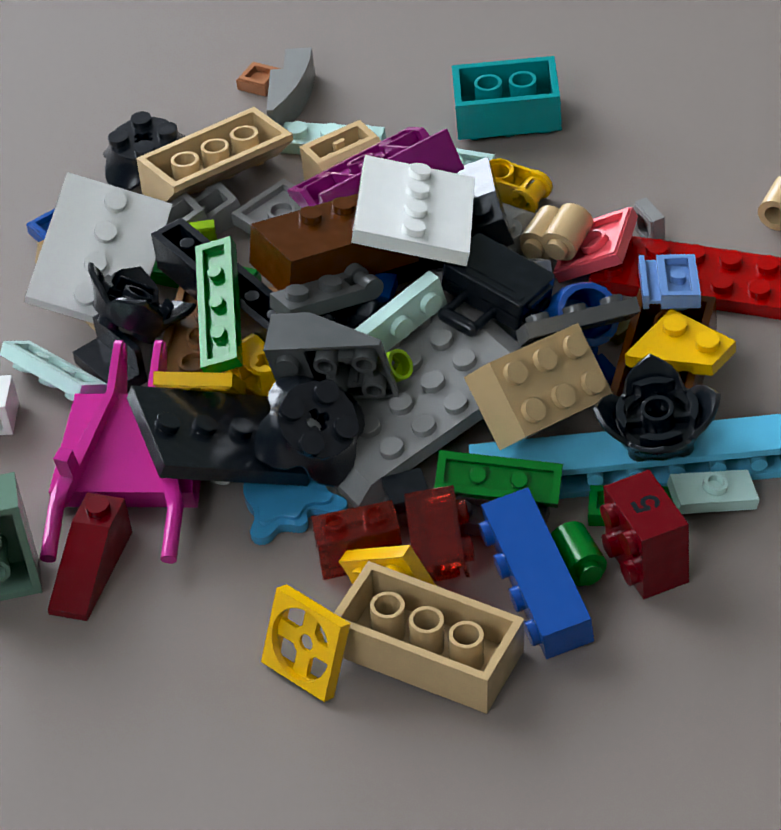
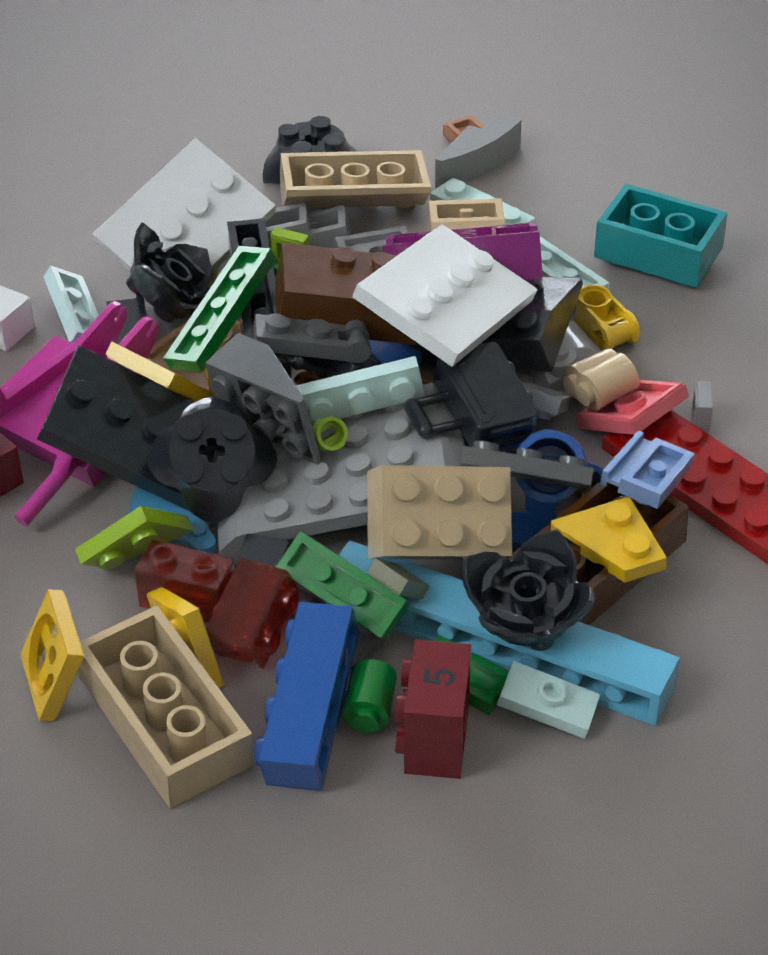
camera: 25 degrees right, 0 degrees up
none -> lime wing [75,506,194,570]
none -> olive tile [367,558,430,600]

